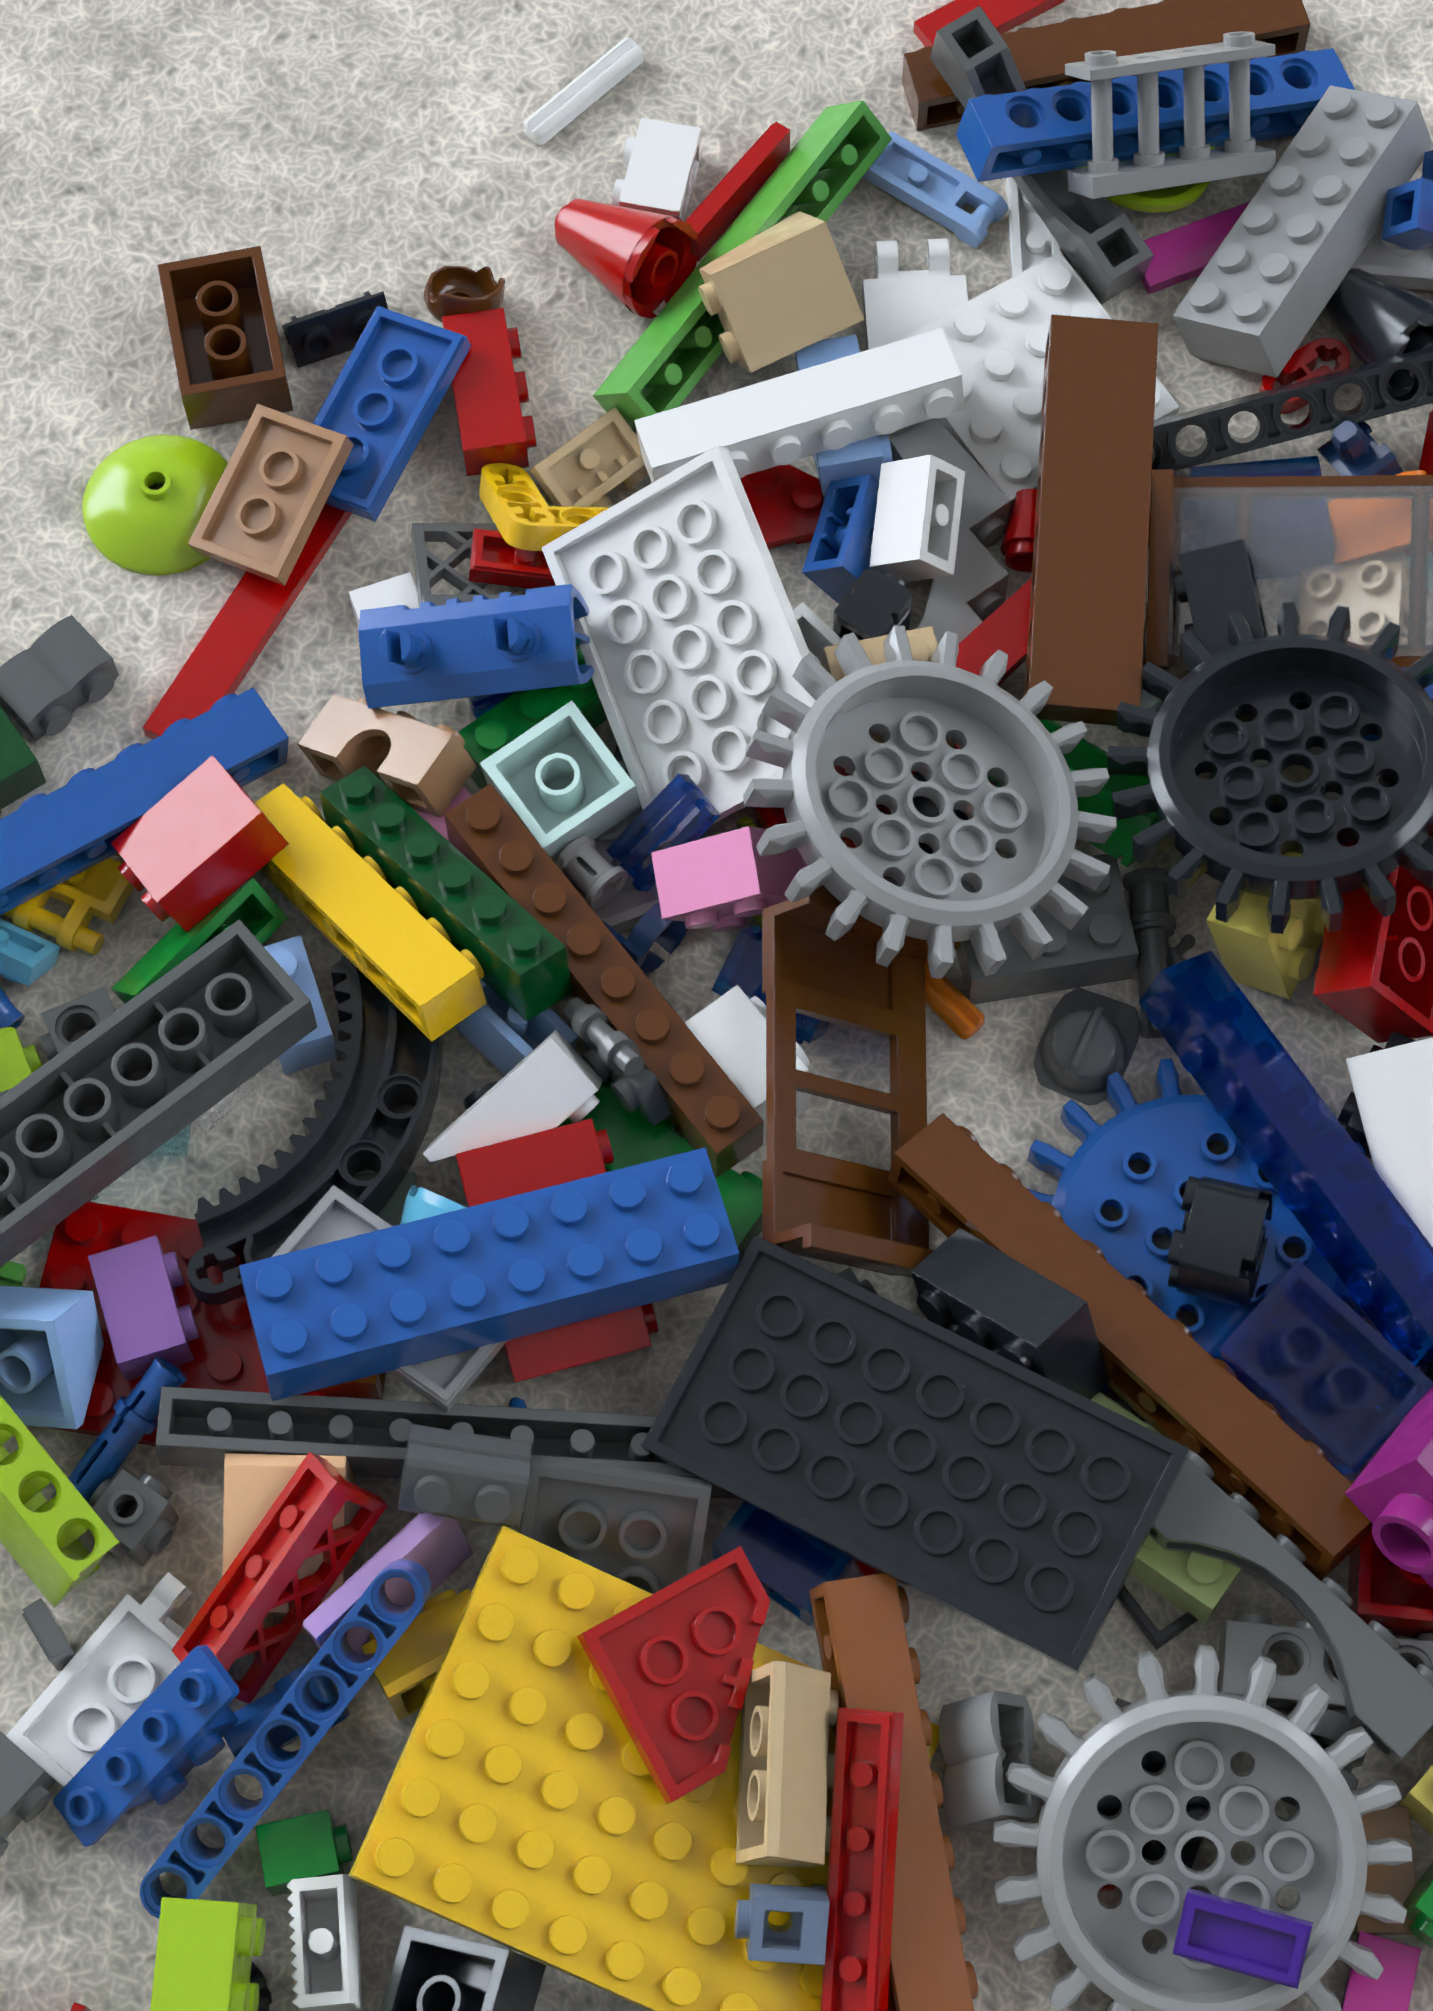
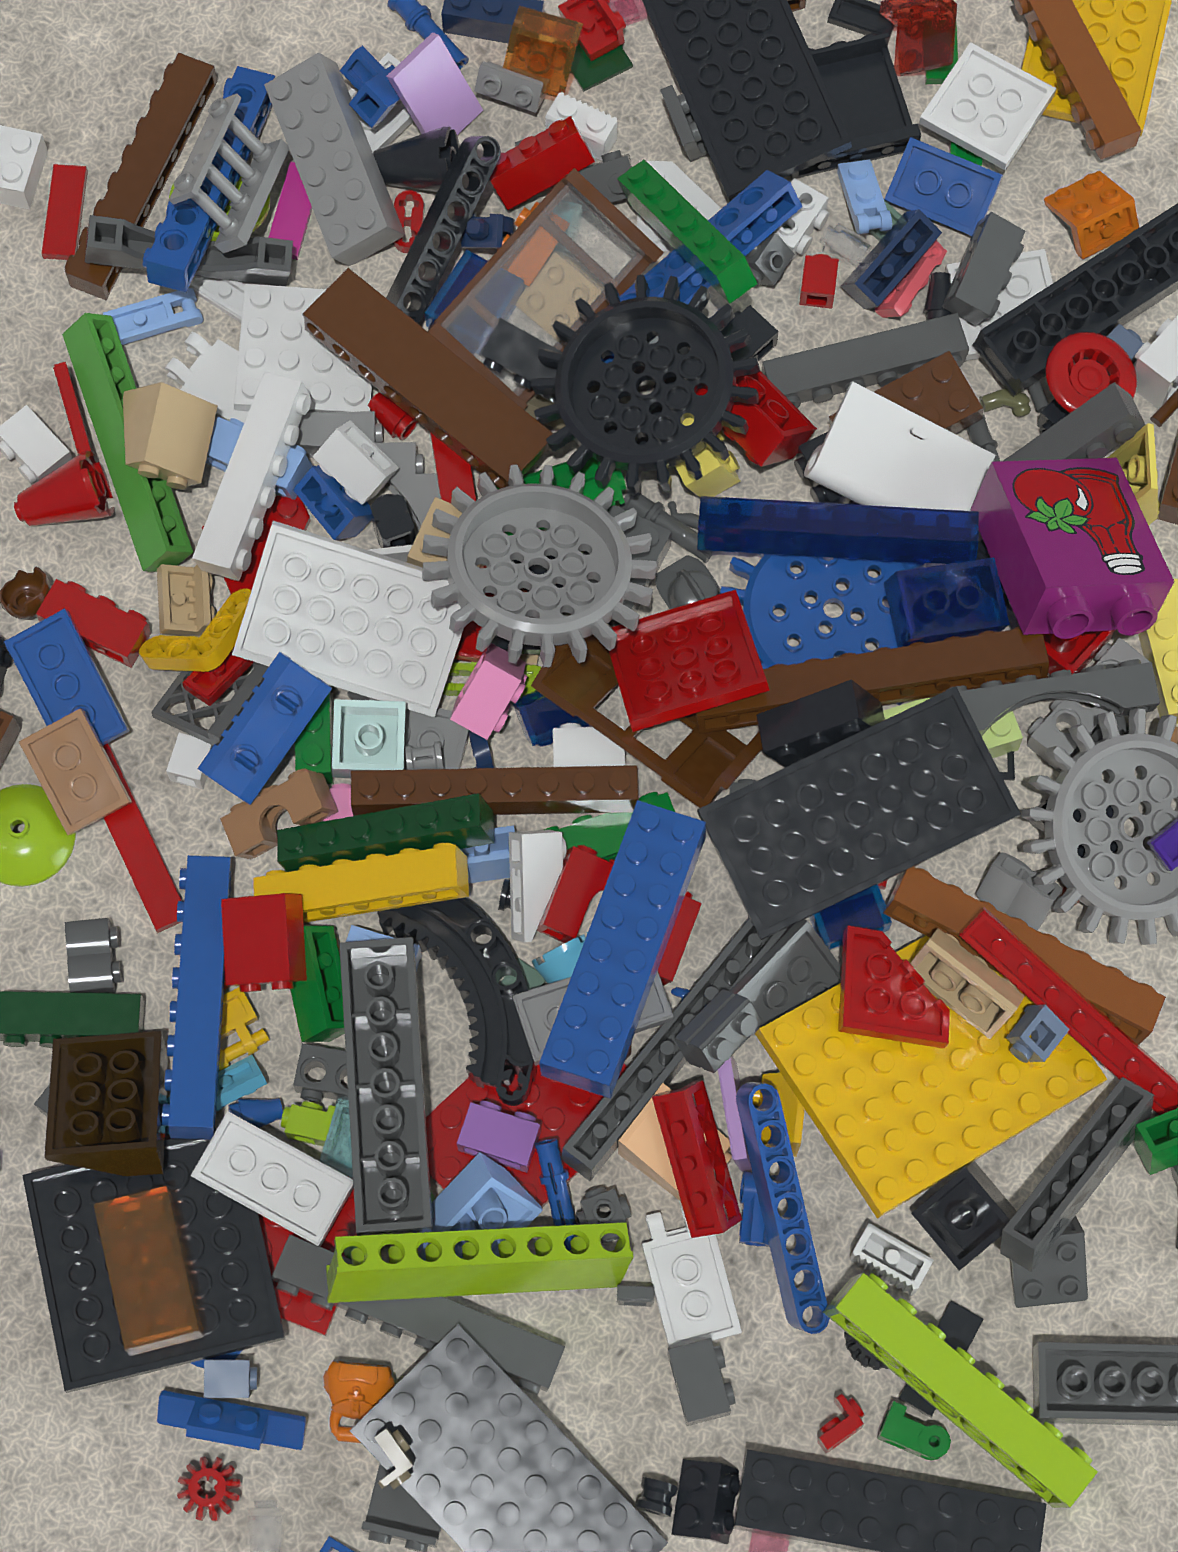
camera: 55 degrees left, 5 degrees up
blue bracket [53,1645,239,1847] -> none
green brick [255,1809,353,1896] -> none
dark grey plate [564,997,671,1126] -> none
clear blue tile [606,773,721,892] -> none
black brick [1167,1176,1275,1308] -> none
none -> red plate [609,589,770,732]

